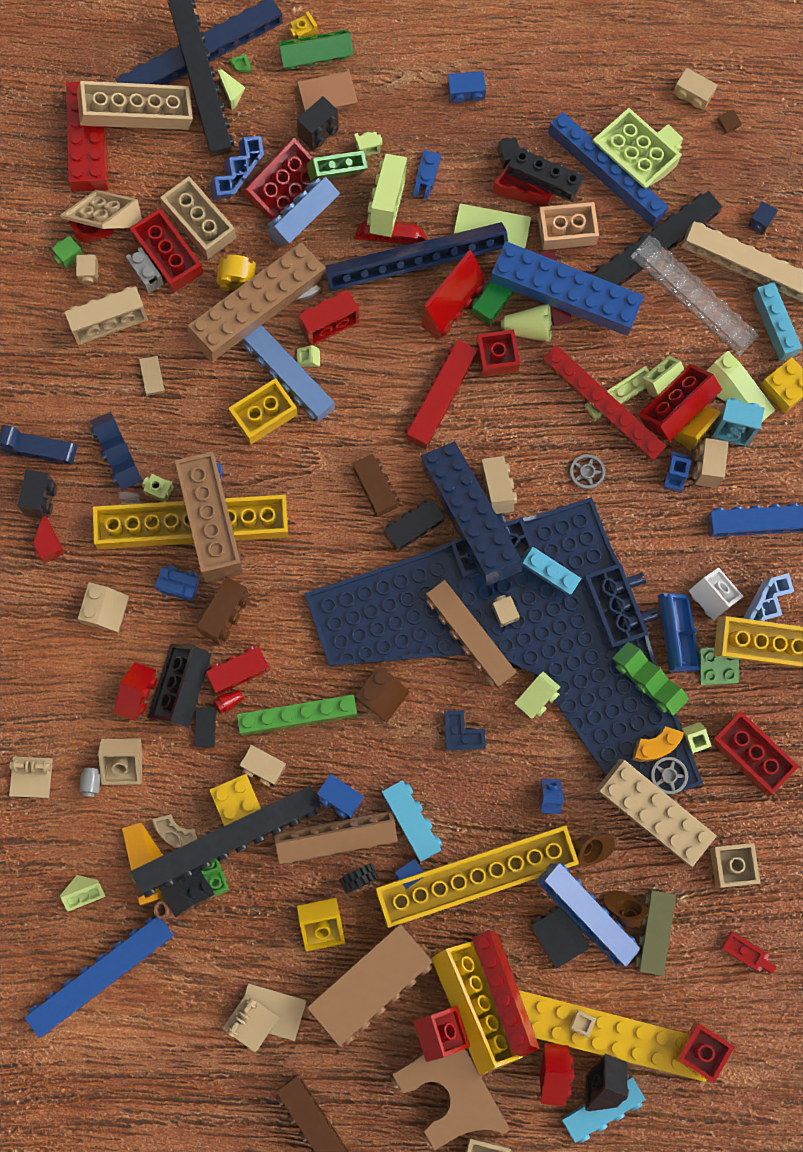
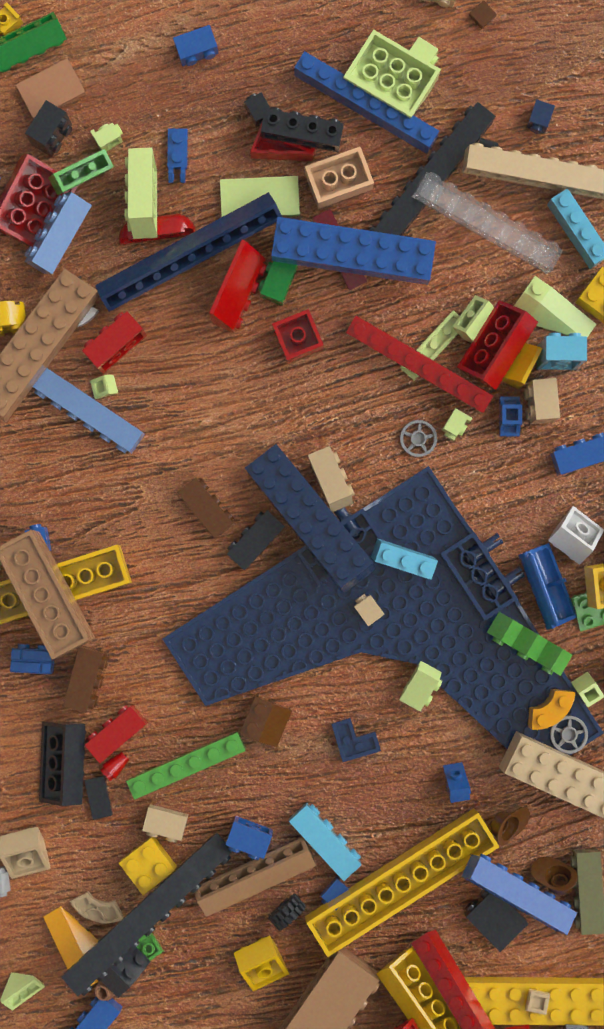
camera: 10 degrees left, 10 degrees up
red brick [114,662,157,721] -> none
yellow brick [228,378,298,445] -> none
red brick [405,340,478,449] -> none
medium nougat brick [425,580,517,689] -> none
yellowish green cone [501,304,552,342] -> none
none -> yellowish green brick [442,408,472,441]

